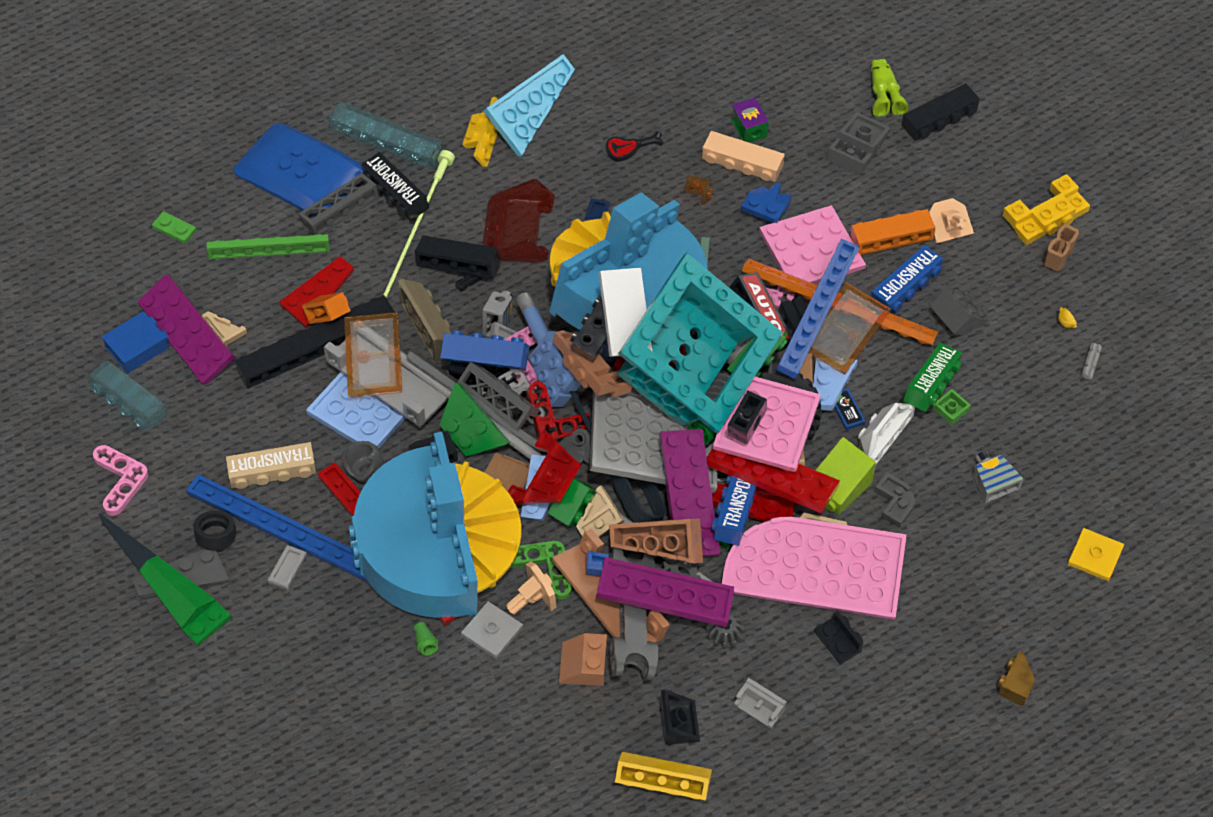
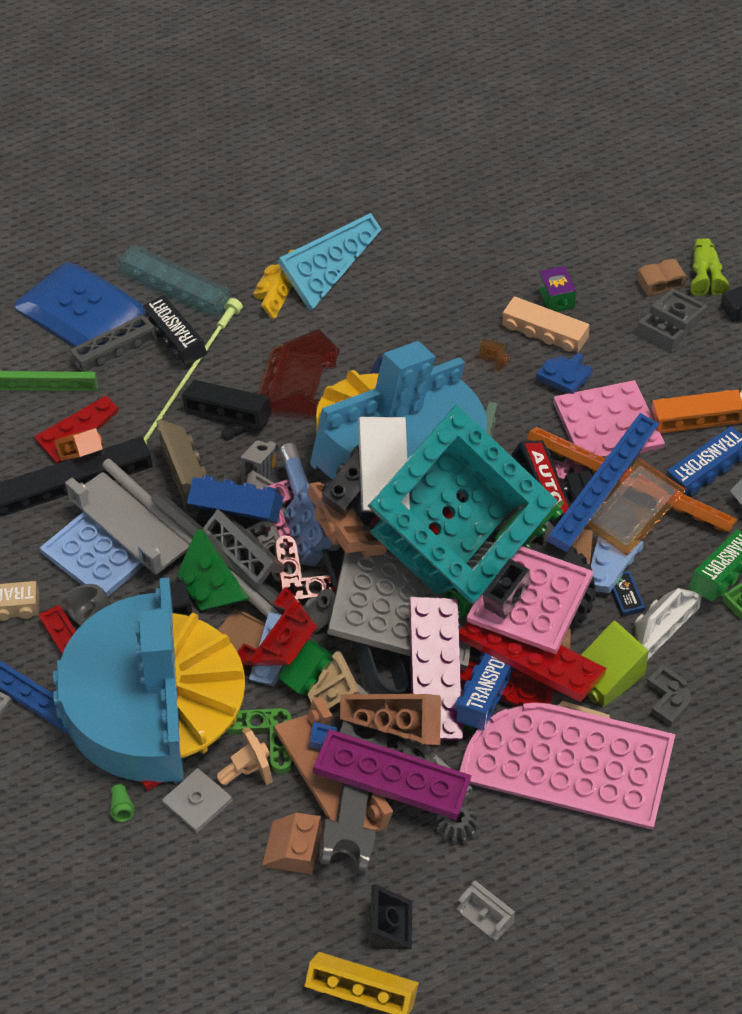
camera: 10 degrees right, 5 degrees down
clear door [344,312,403,398] -> none
black piece [606,131,663,162] -> none
black bracket [814,610,863,665] -> none
none -> medium nougat brick [637,259,686,296]

